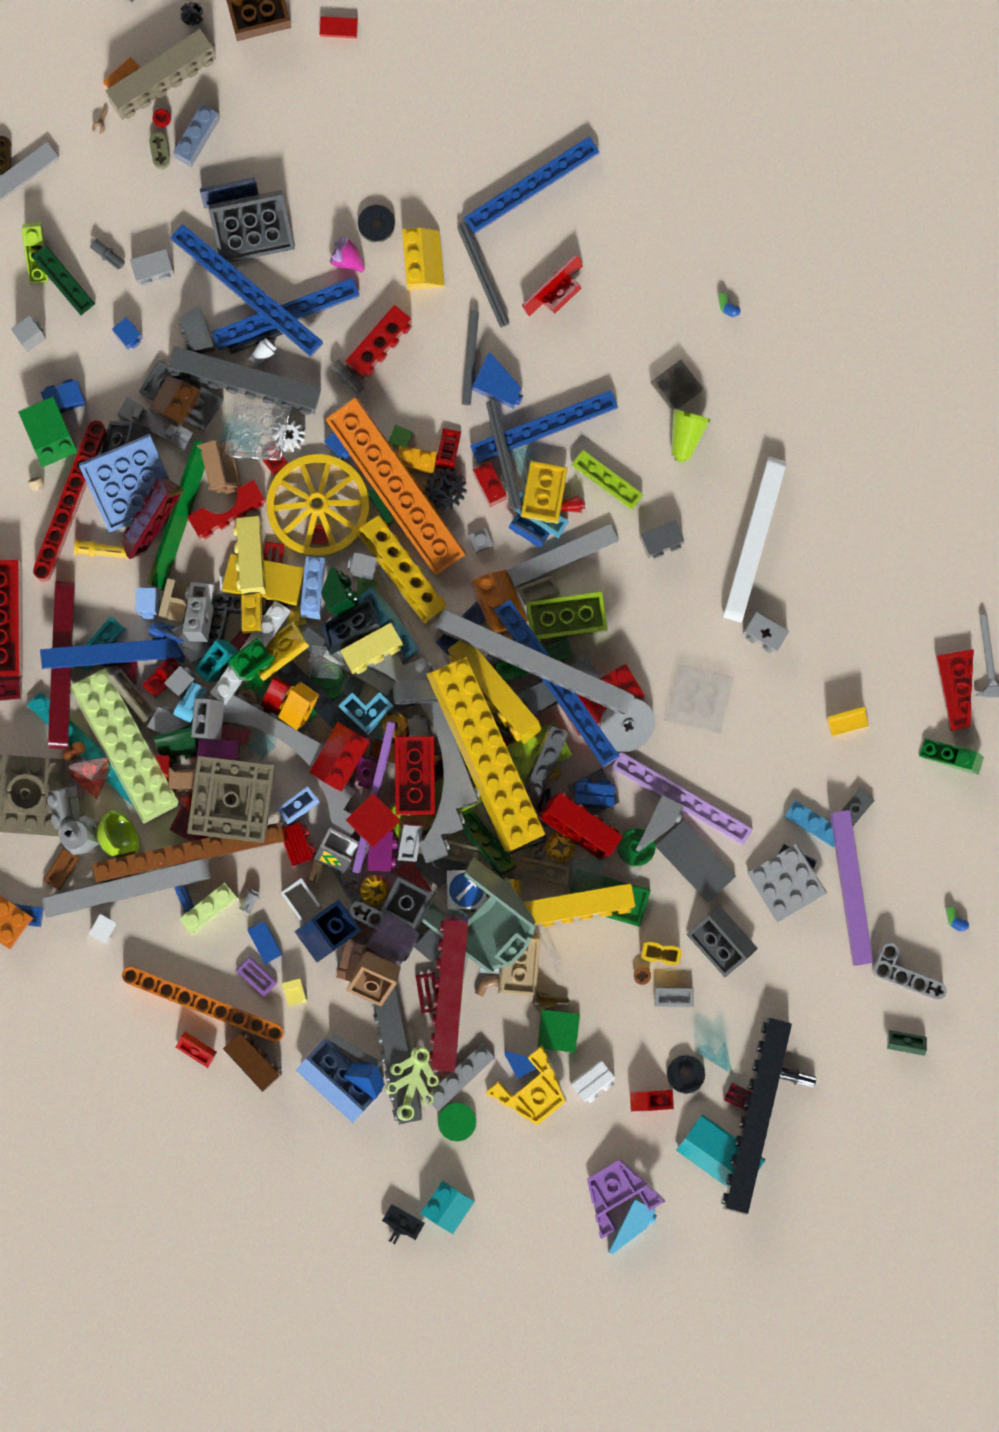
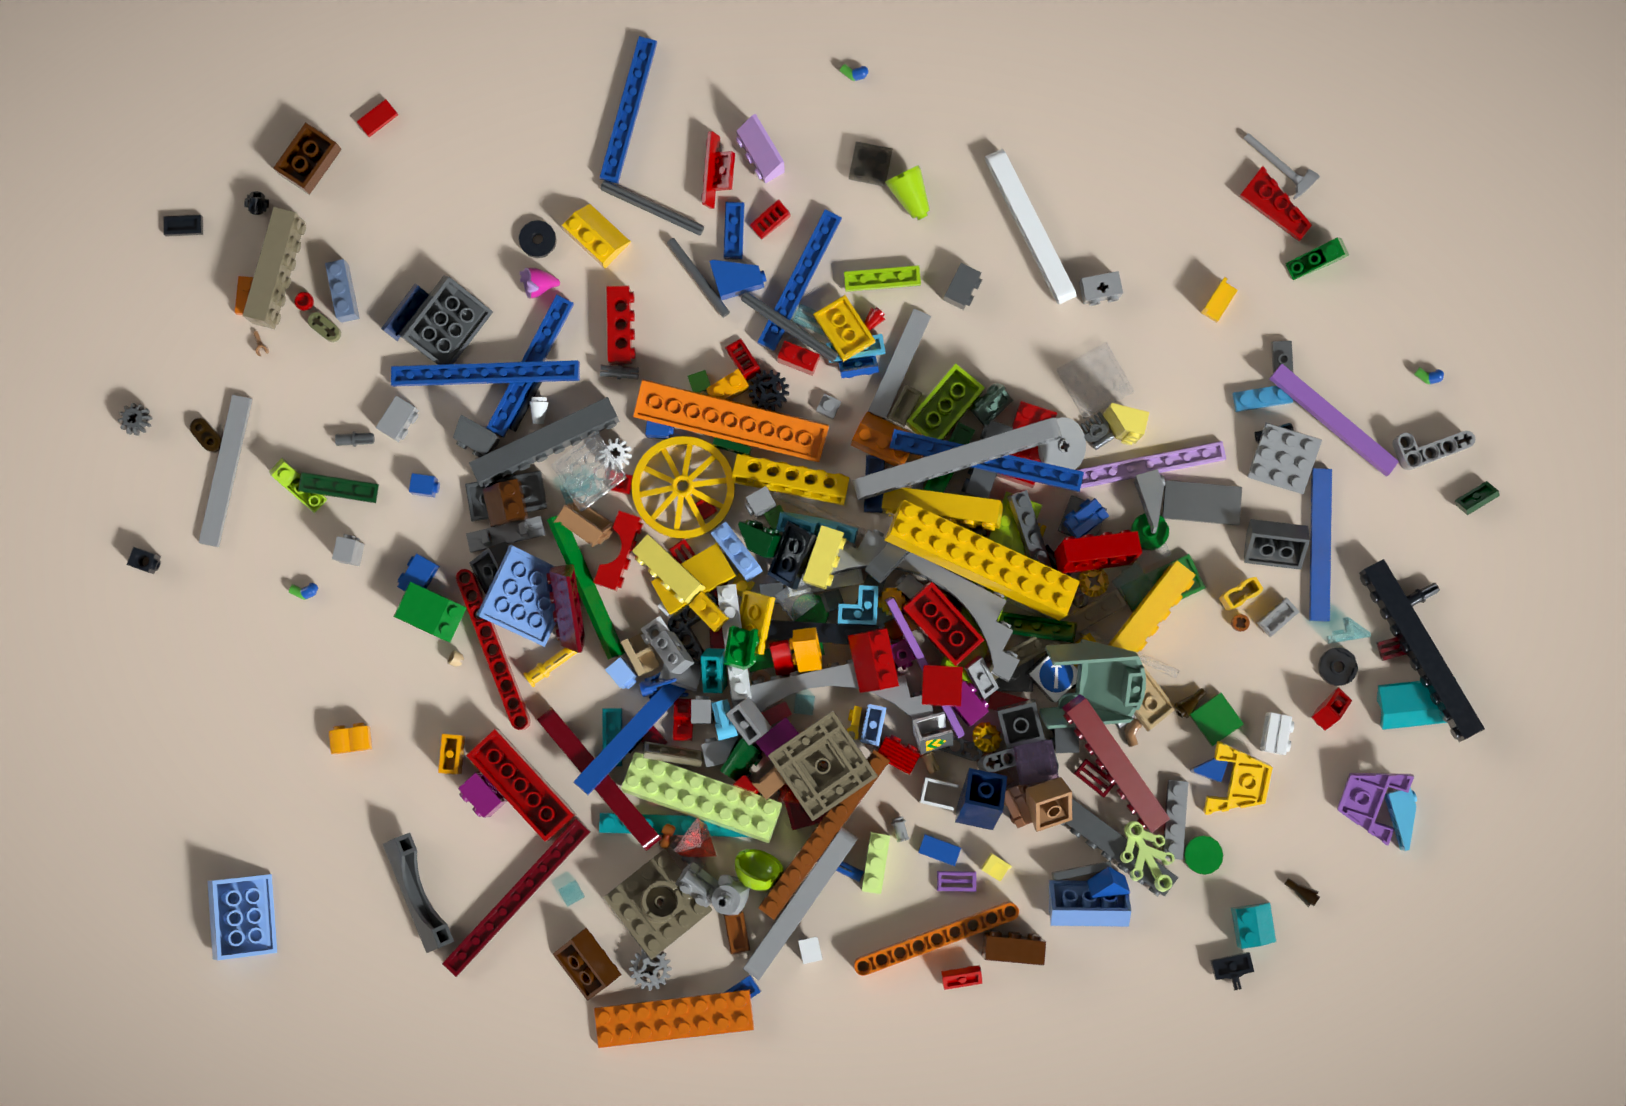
camera: 35 degrees left, 0 degrees up
none -> blue tile [724,202,745,259]
none -> lavender slope [735,114,785,183]
none -> red slope [750,199,791,240]
none -> yellow plate [846,706,862,740]
none -> sand green bracket [970,383,1013,426]
none -> dark grey piece [1081,412,1114,450]
none -> light yellow slope [1103,403,1149,445]
none -> dark brown cone [1284,878,1320,907]
none -> blue tile [1309,468,1332,622]

